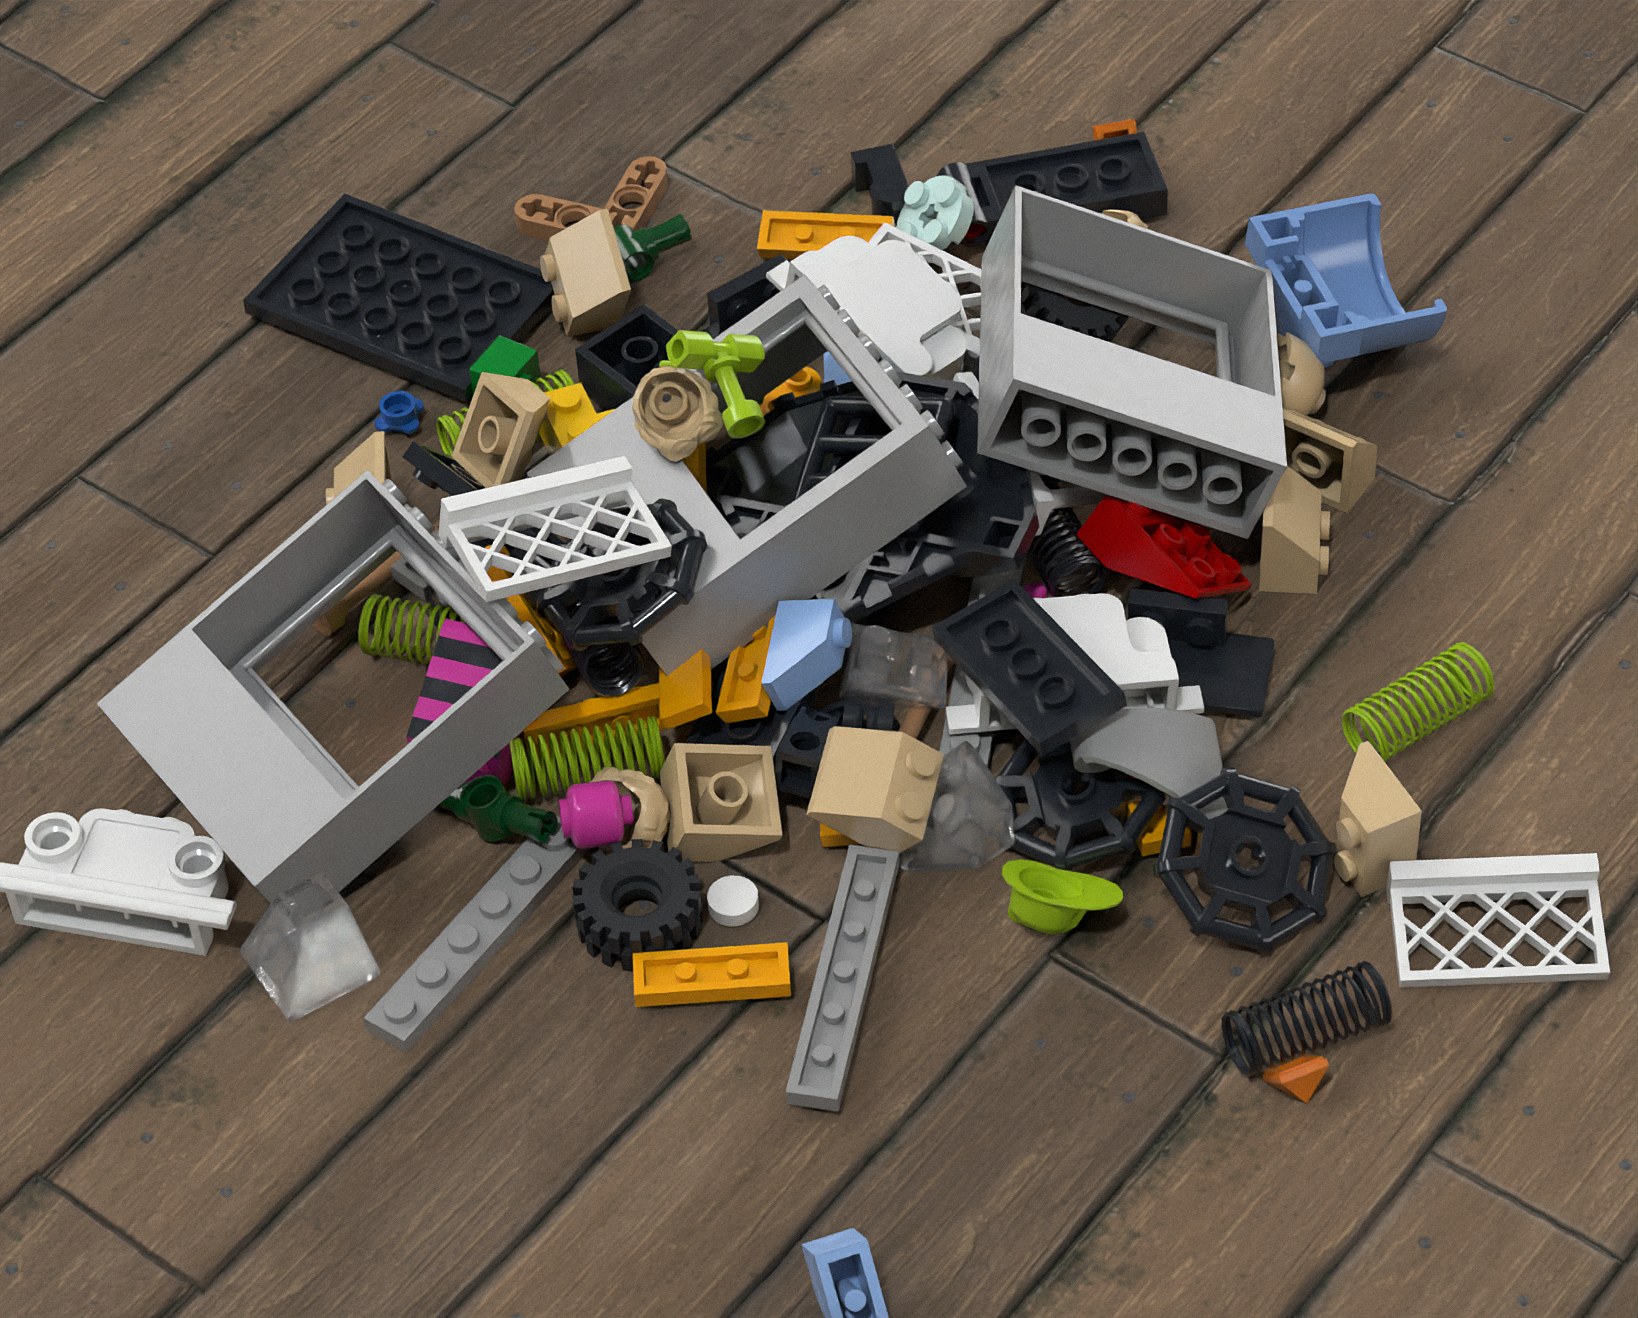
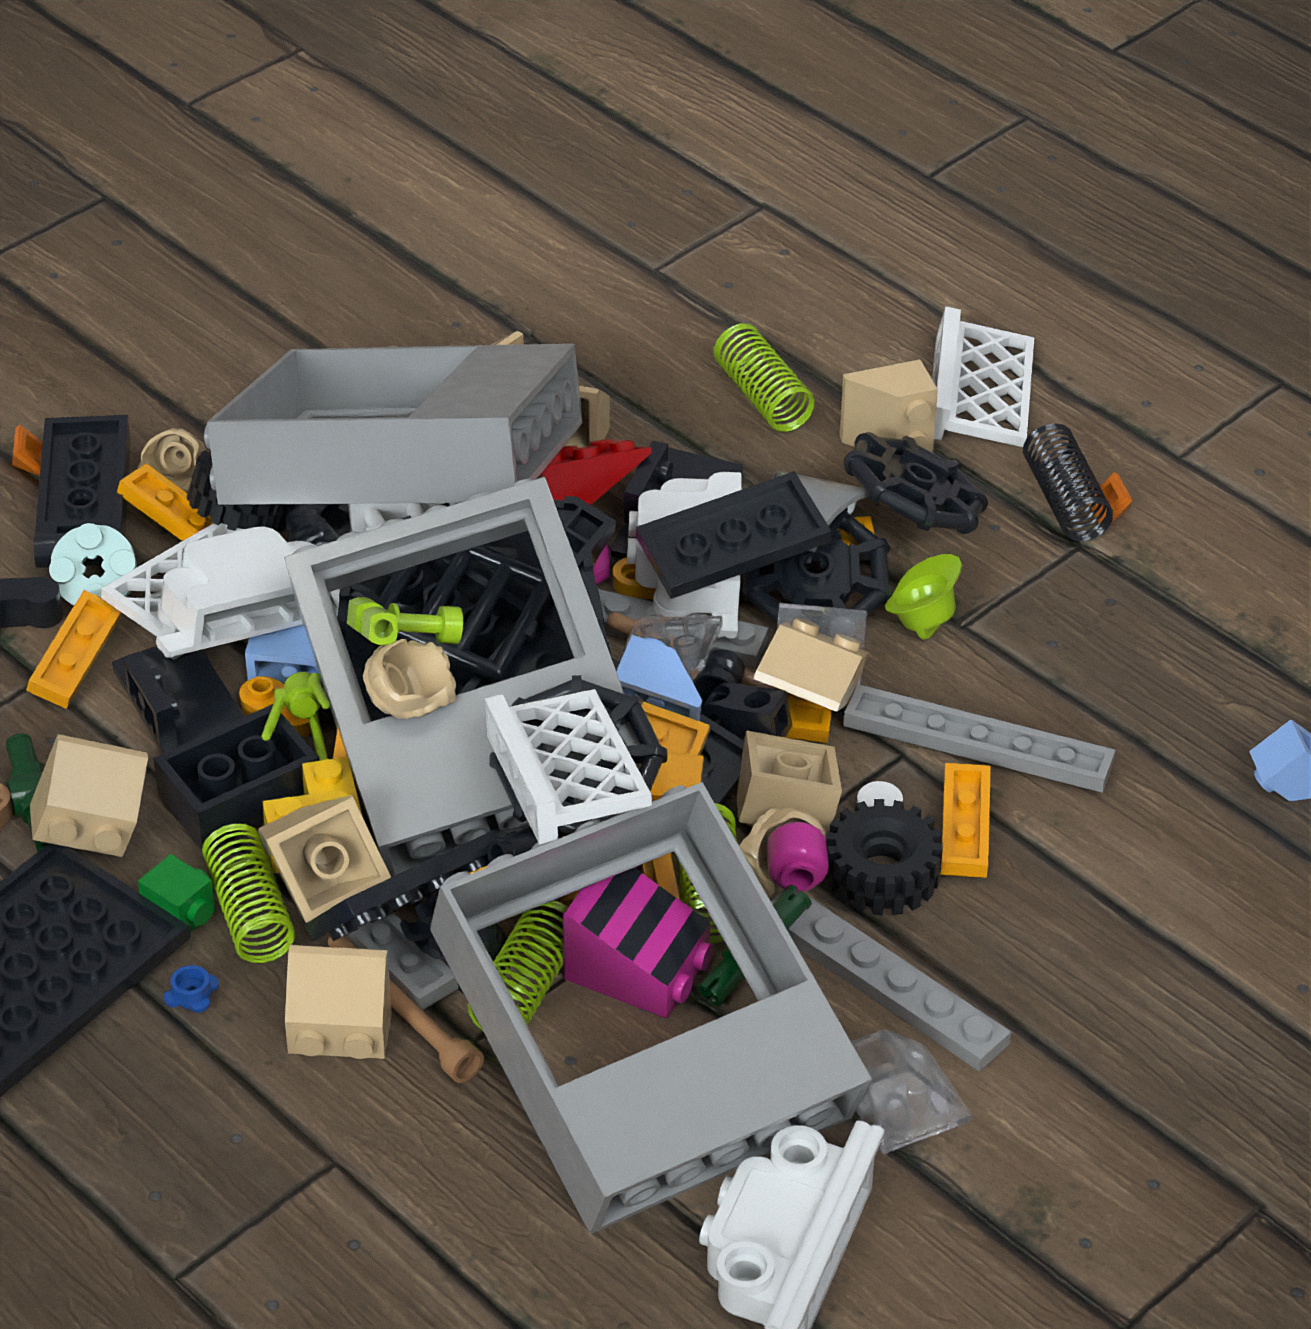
camera: 85 degrees left, 5 degrees down
medium blue piece [1245,193,1447,367] -> none

